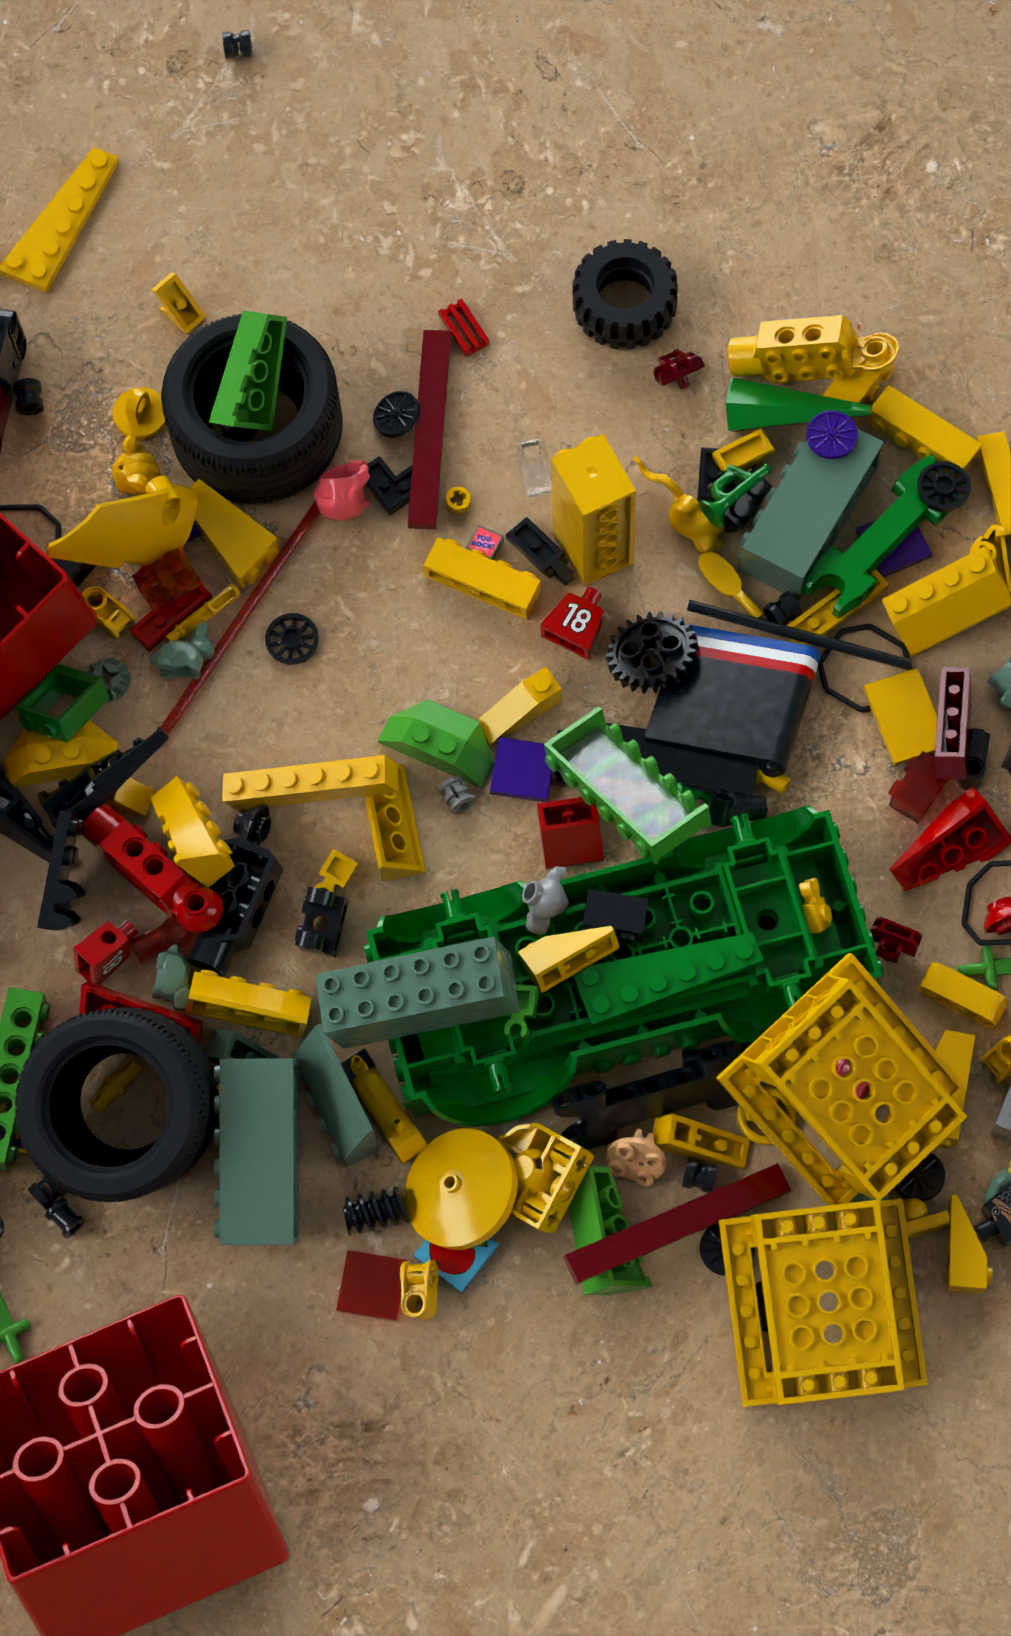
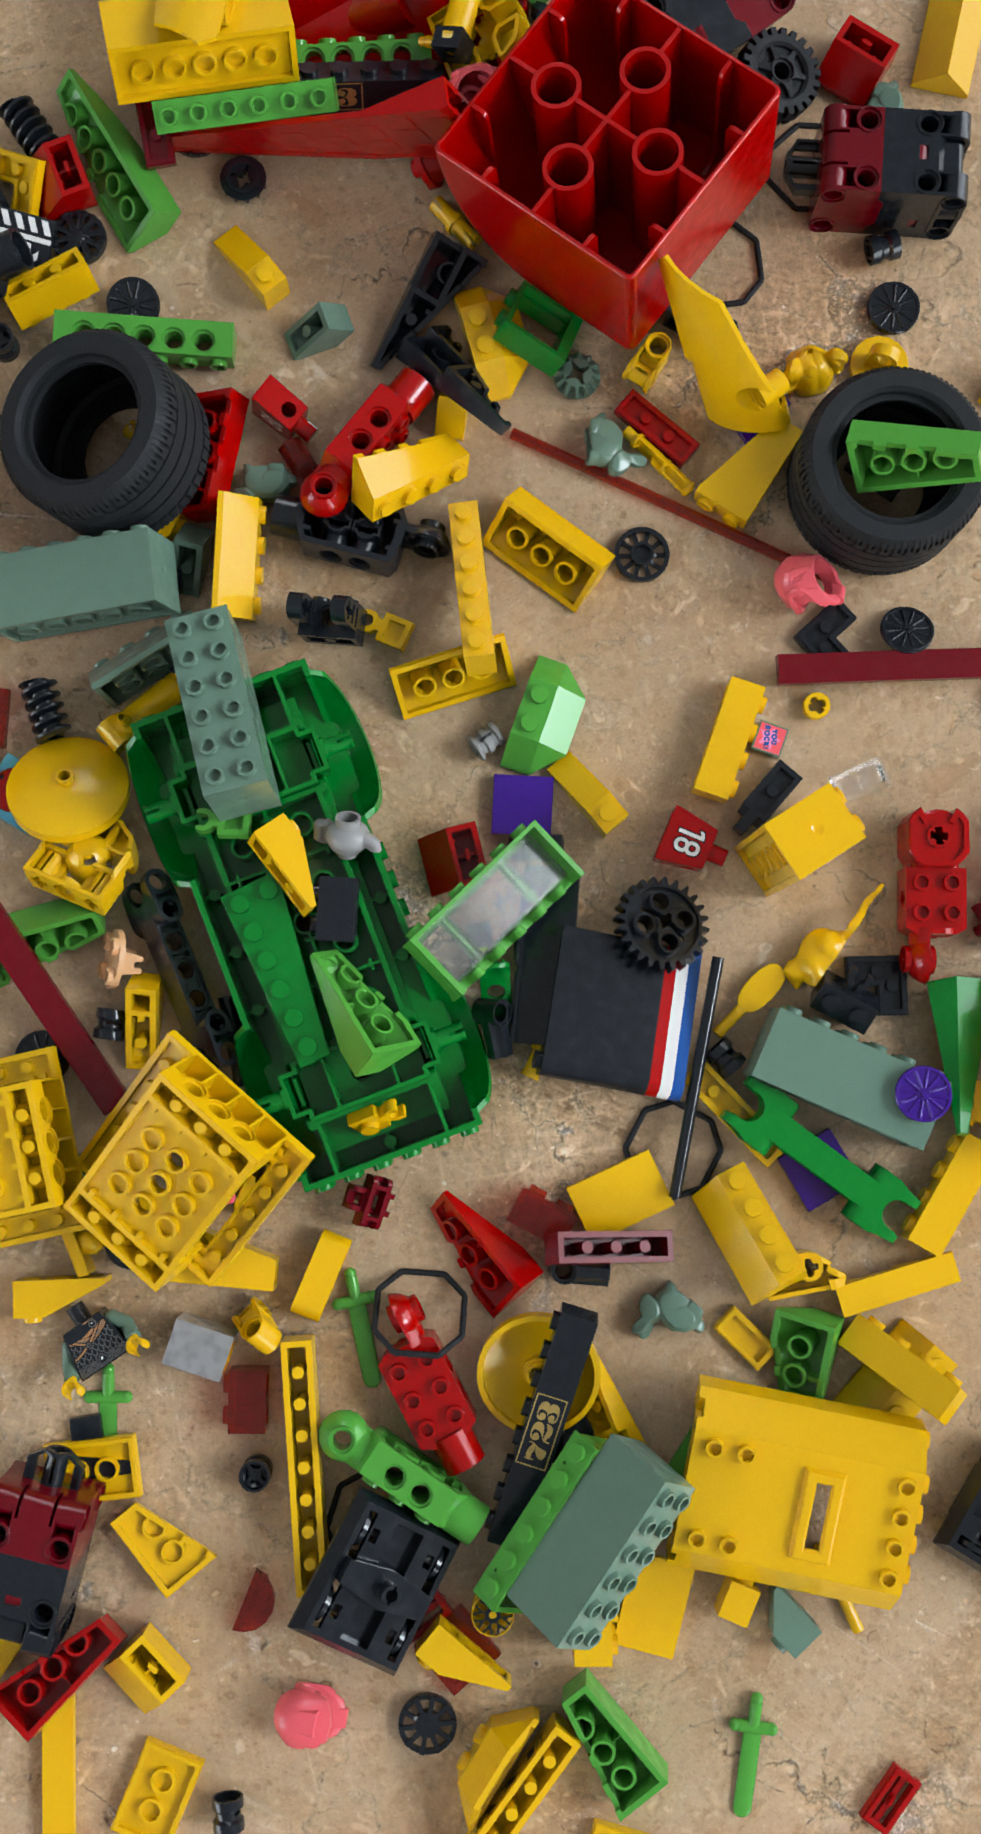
camera: 75 degrees right, 15 degrees up
black hinge [37,809,86,931] -> none
clear red brick [132,546,203,613] -> none
green piece [699,464,772,529] -> none
yellow tile [712,428,775,471] -> none
black wheel [917,461,971,512] -> none
none -> sand green slope [284,302,355,360]
none -> bright green wedge [310,949,422,1077]
none -> yellow slope [483,486,616,613]
none -> black wheel [867,281,920,335]
none -> red brick [897,807,970,984]

